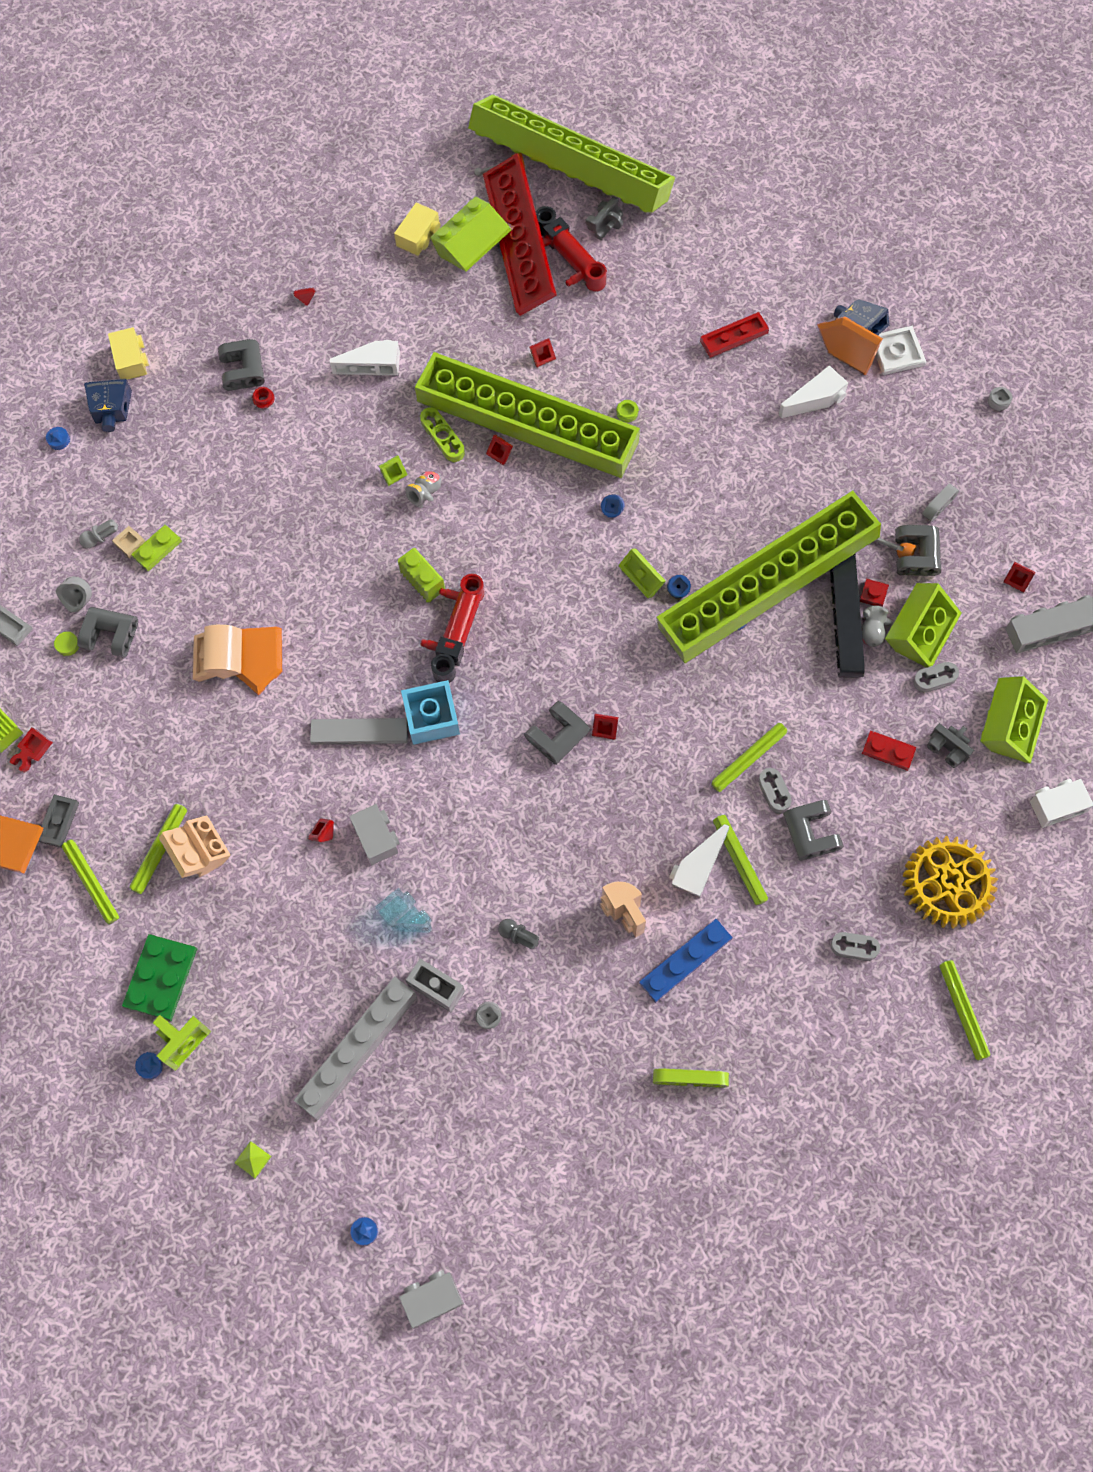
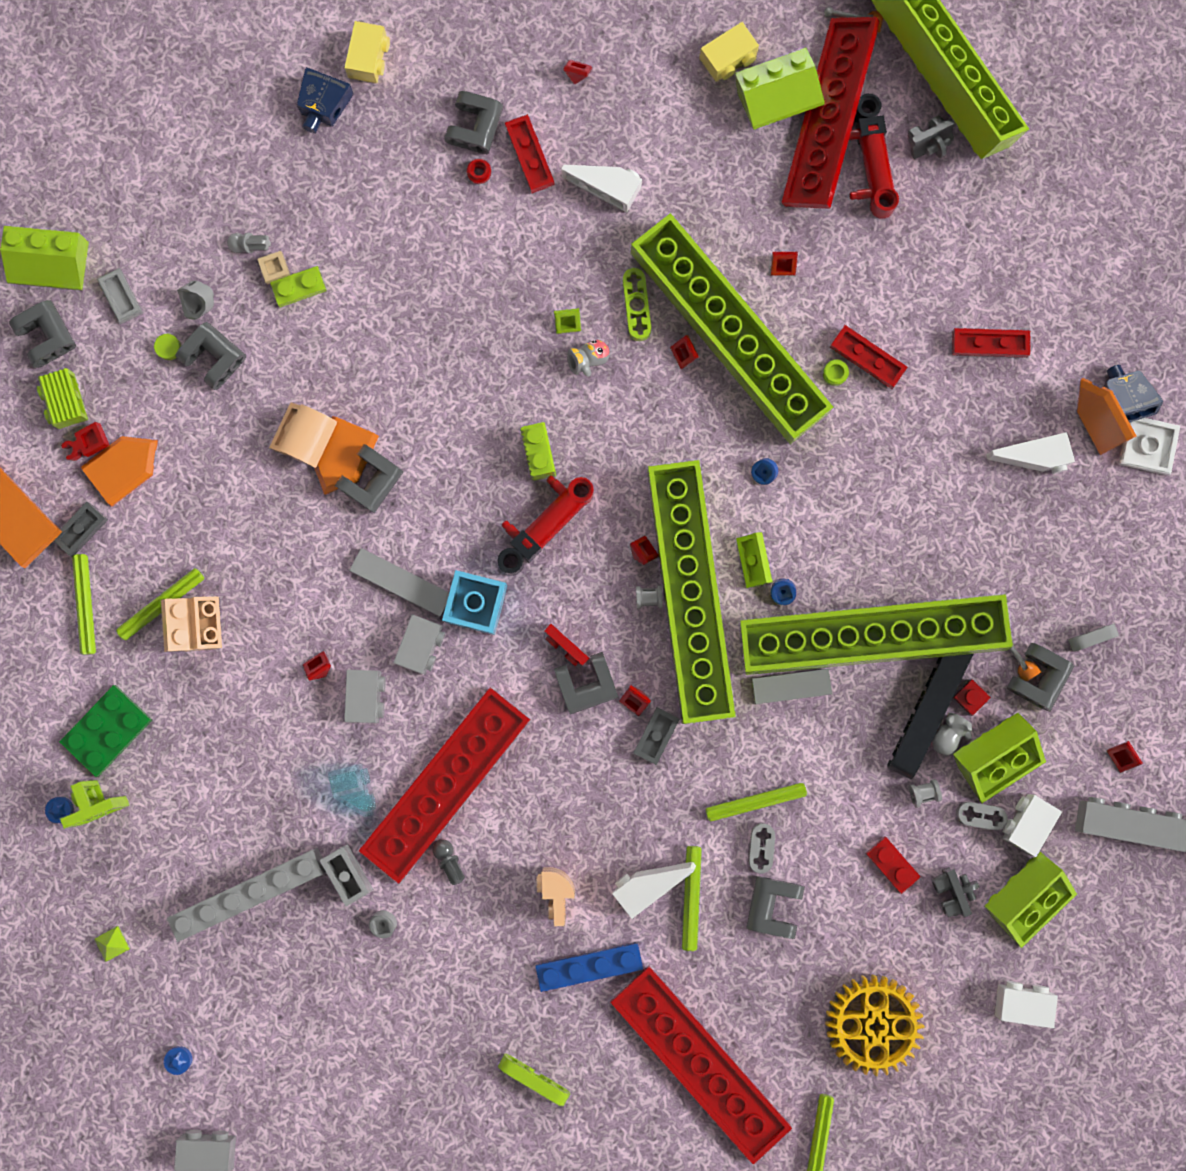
camera: 25 degrees right, 15 degrees up
blue tile [46,427,70,450] -> none
light grey beam [830,932,880,961] -> none
none -> orange tile [81,436,158,506]
none -> dark grey connector [334,444,404,514]
none -> red plate [359,687,531,884]
none -> light grey brick [394,614,446,675]
none -> red plate [505,114,555,194]
none -> red plate [544,624,590,666]
none -> red plate [610,965,793,1165]
none -> red slope [630,536,659,565]
none -> dark grey plate [633,707,680,765]
none -> light grey bush [636,585,663,609]
none -> lime brick [647,460,736,724]
none -> light grey tile [751,669,832,704]
none -> red plate [830,325,908,389]
none -> light grey bush [909,779,942,808]
none -> white brick [1002,794,1062,857]

